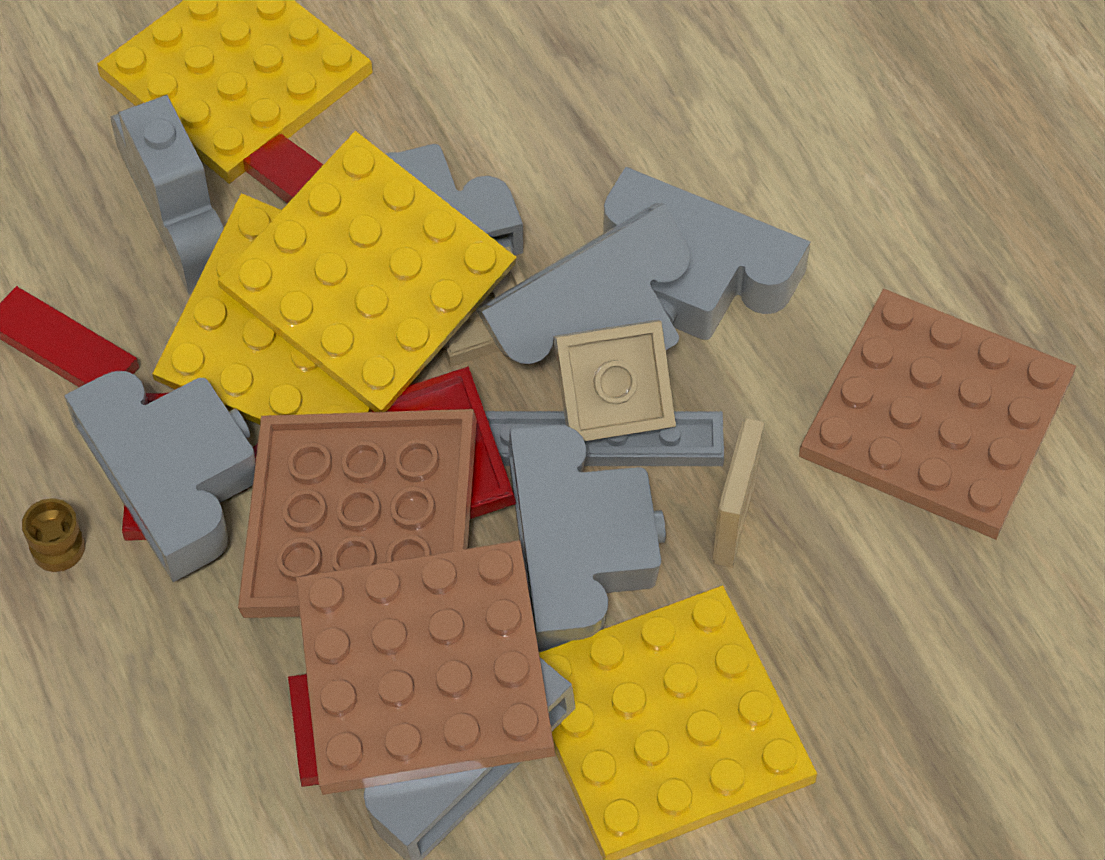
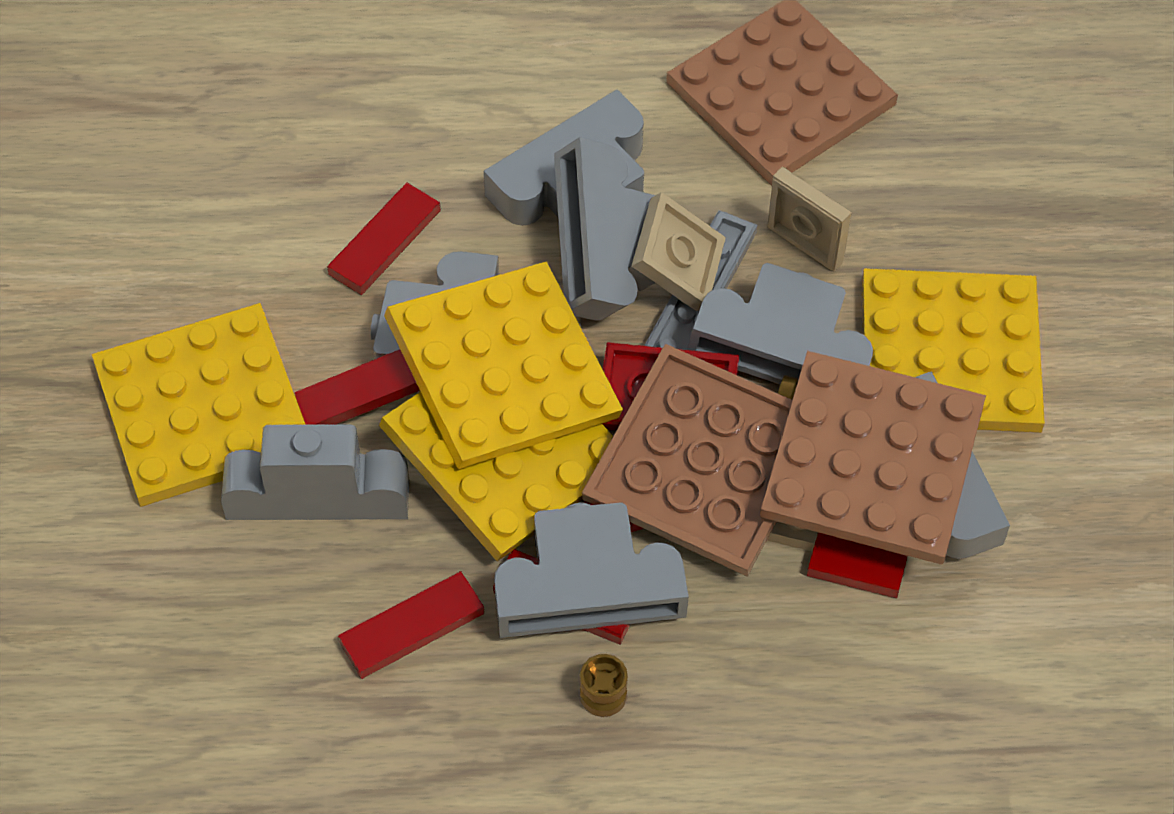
camera: 65 degrees left, 0 degrees up
none -> red tile [327,182,441,295]

